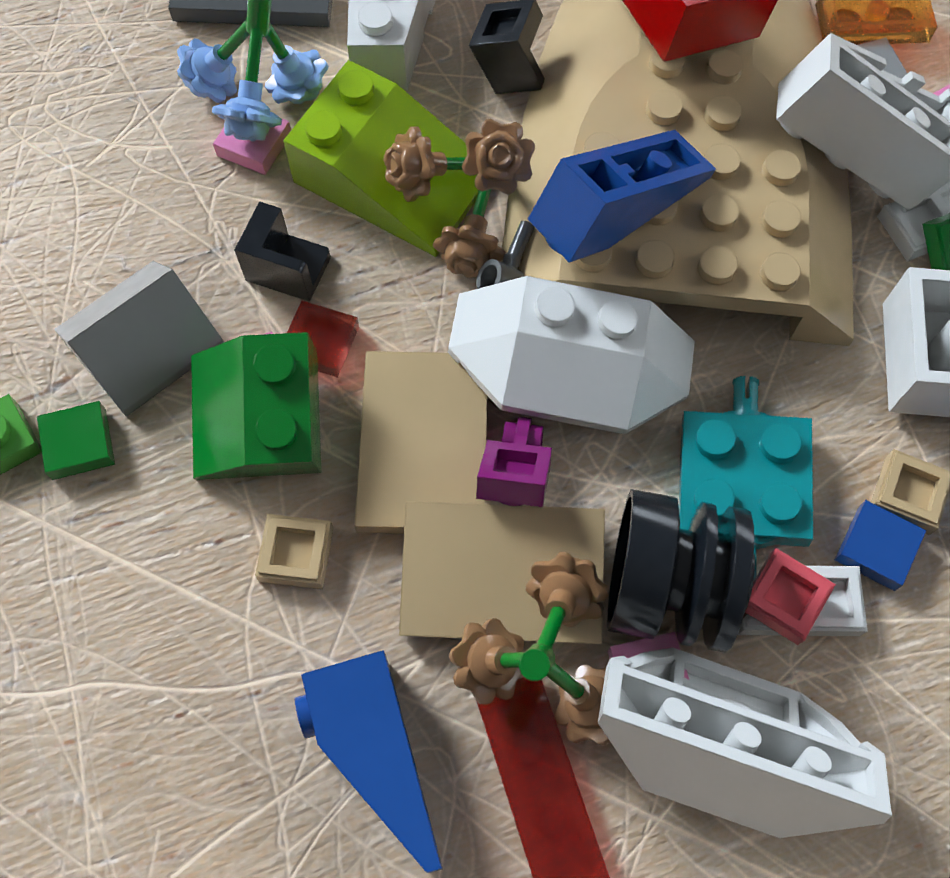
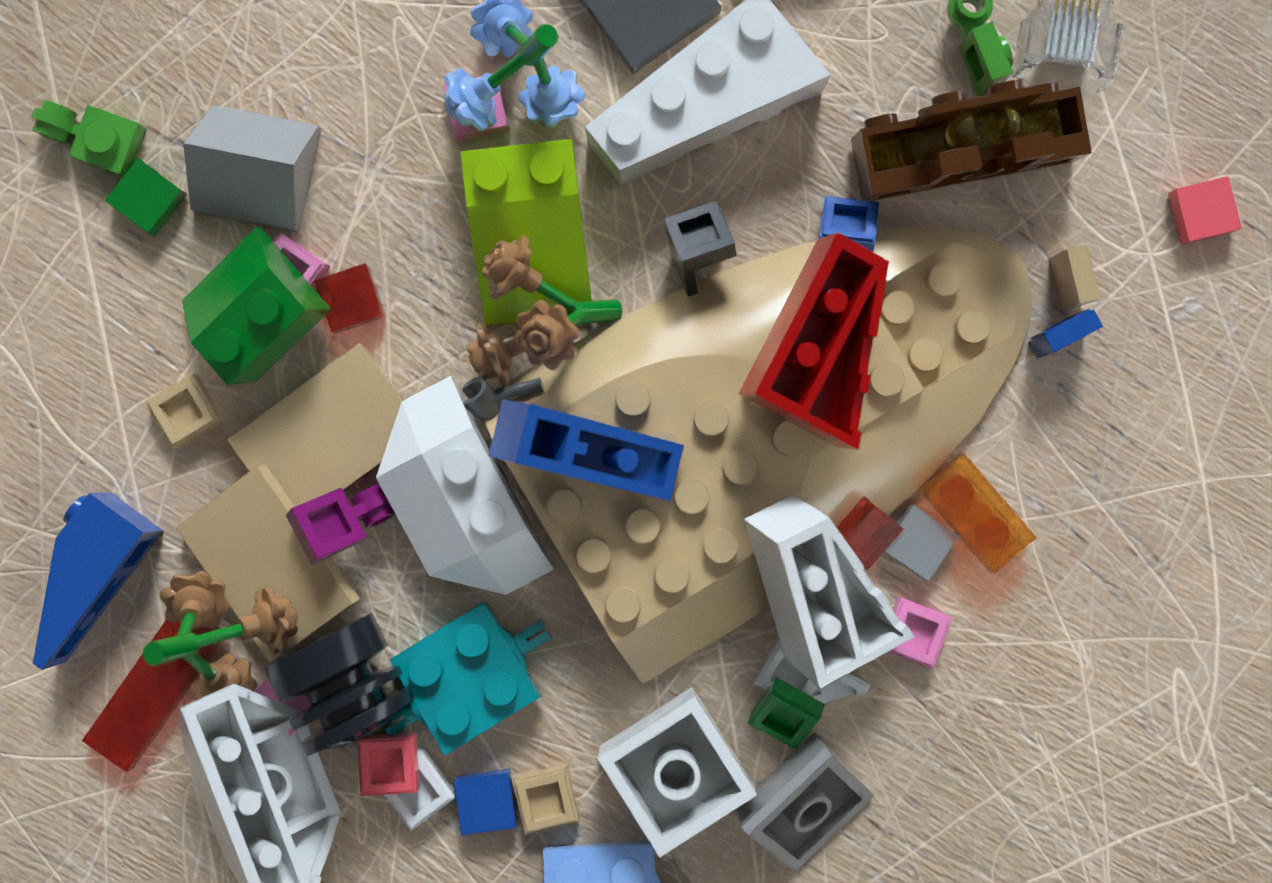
camera: 55 degrees right, 20 degrees up
black panel [234,201,331,302] -> none

